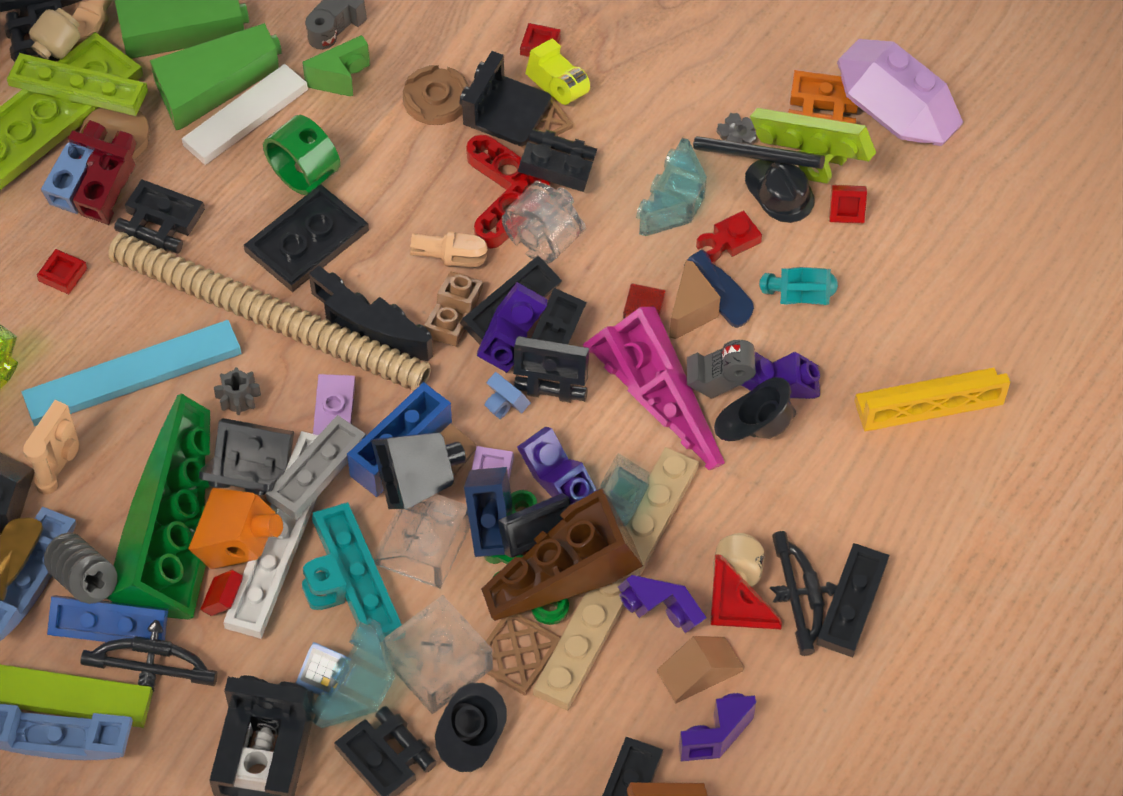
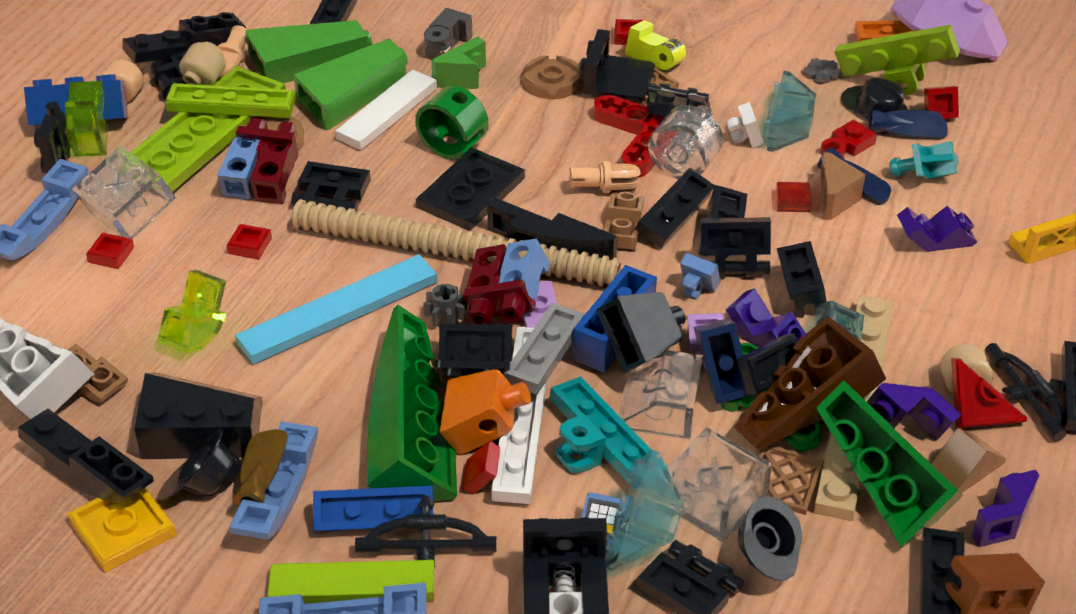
camera: 10 degrees left, 15 degrees down
light nougat plate [23,400,79,495] -> none
dark grey piece [44,532,117,604] -> none
dark purple slope [477,282,547,373] -> none
dark pink wedge [582,307,725,470] -> none
dark grey leg [687,340,756,399] -> none
black bar [693,136,825,169] -> none
black piece [714,377,796,441] -> none
none -> dark red hips [463,238,550,324]
none -> white tile [726,102,764,148]
none -> black hinge [777,241,828,318]
none -> green wedge [816,380,963,548]
none -> dark blue piece [869,110,948,140]

